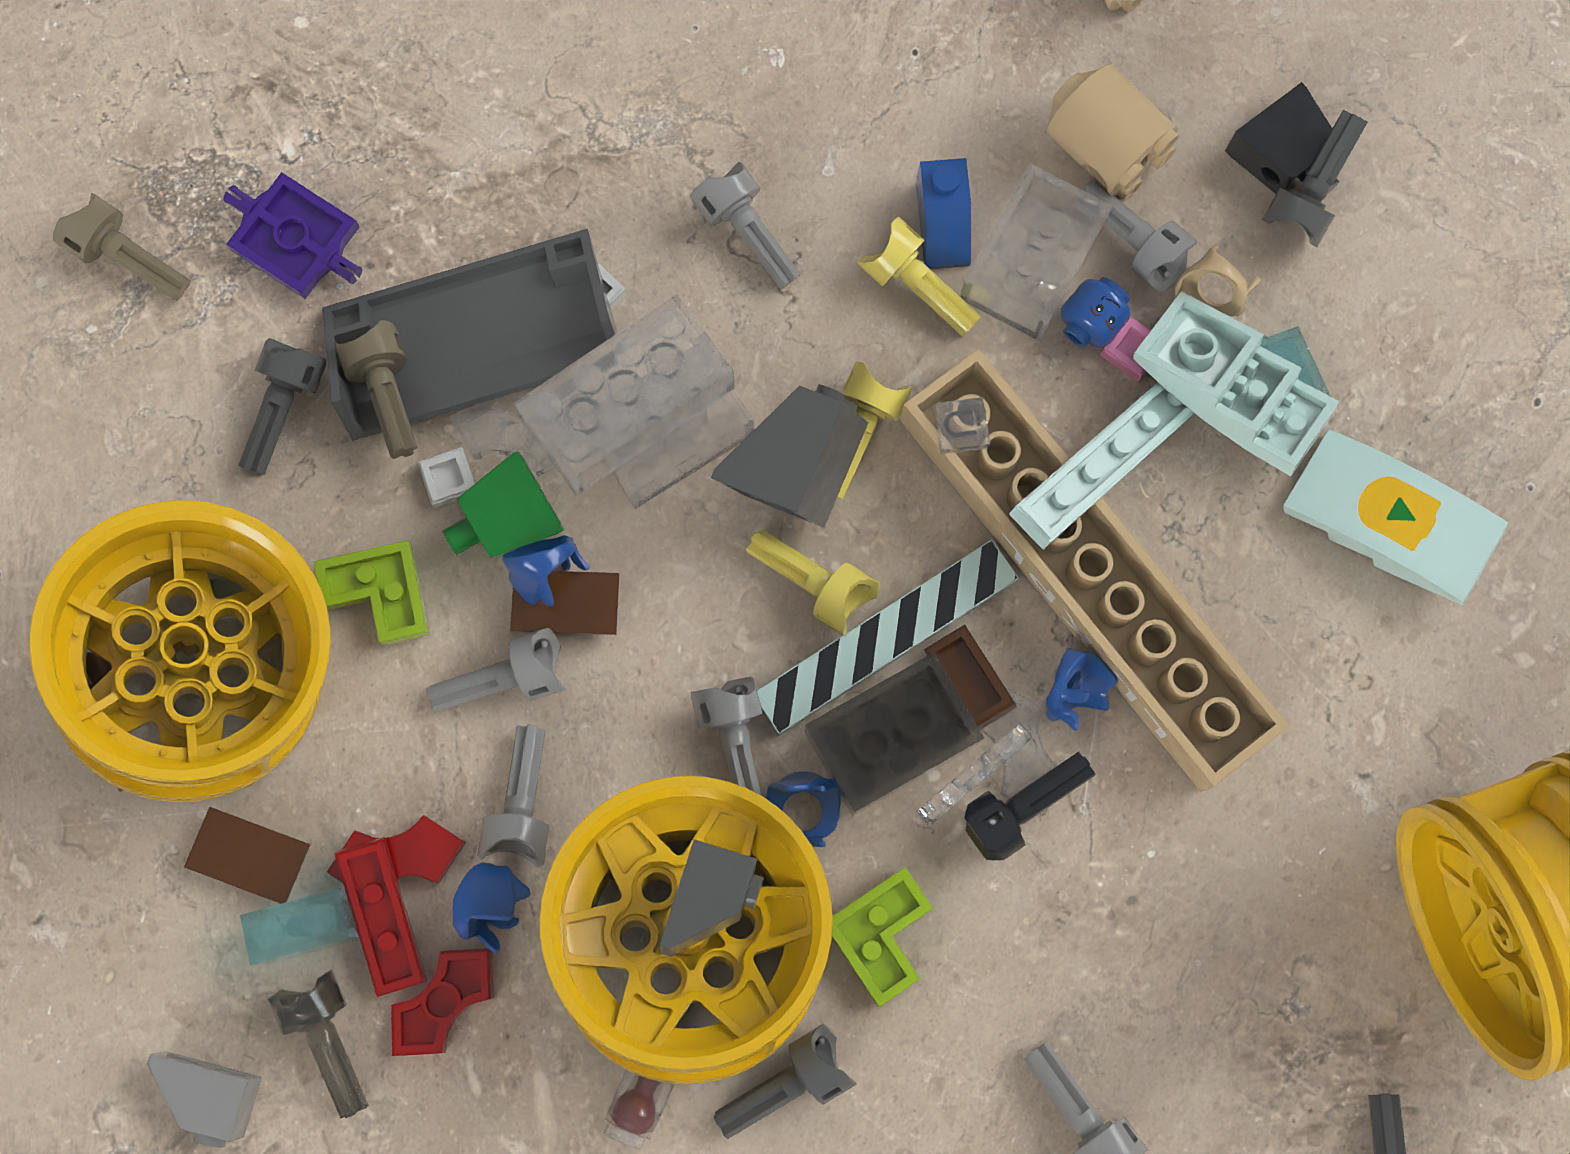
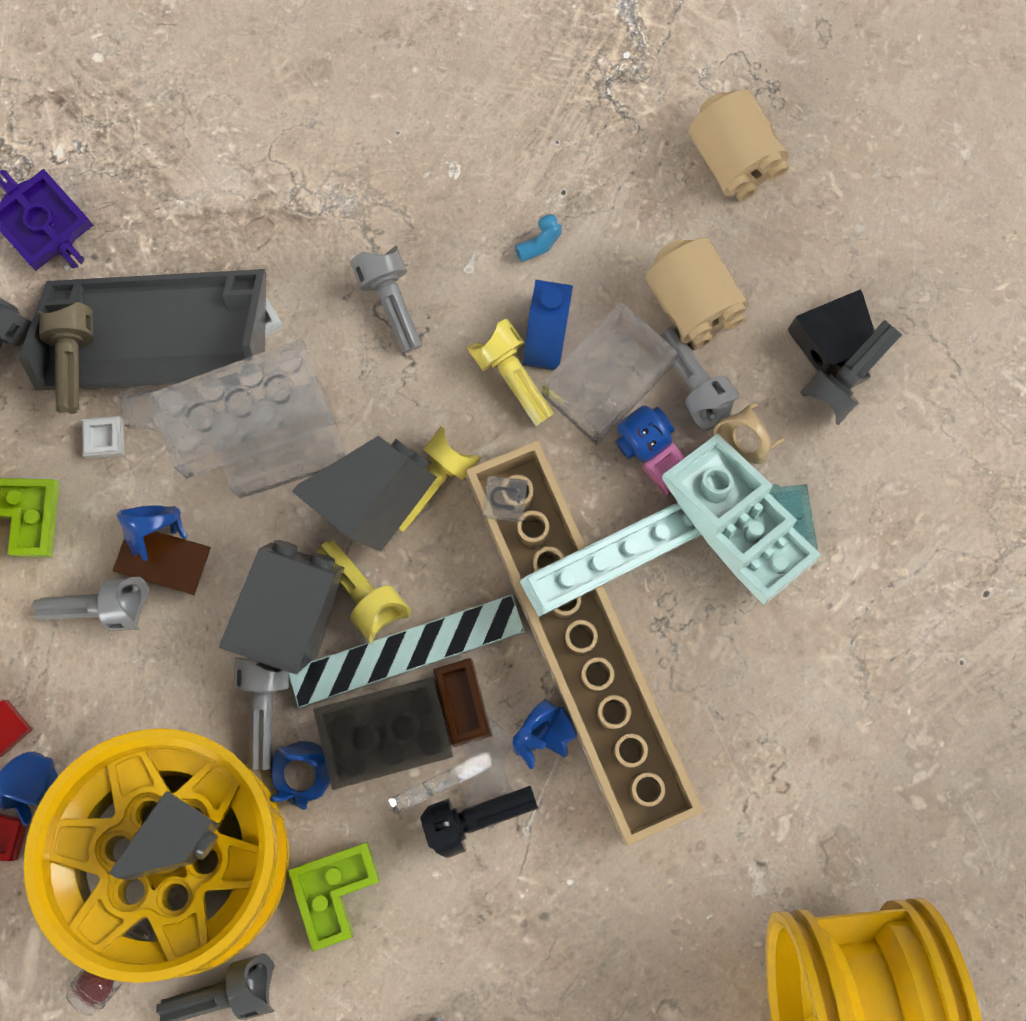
camera: 15 degrees right, 0 degrees up
green torso [442,451,565,558] -> none
light grey piece [477,724,549,868] -> none
light aqua slope [1283,429,1508,605] -> none
none -> dark grey slope [219,540,345,675]
none -> dark azure arm [514,214,562,262]

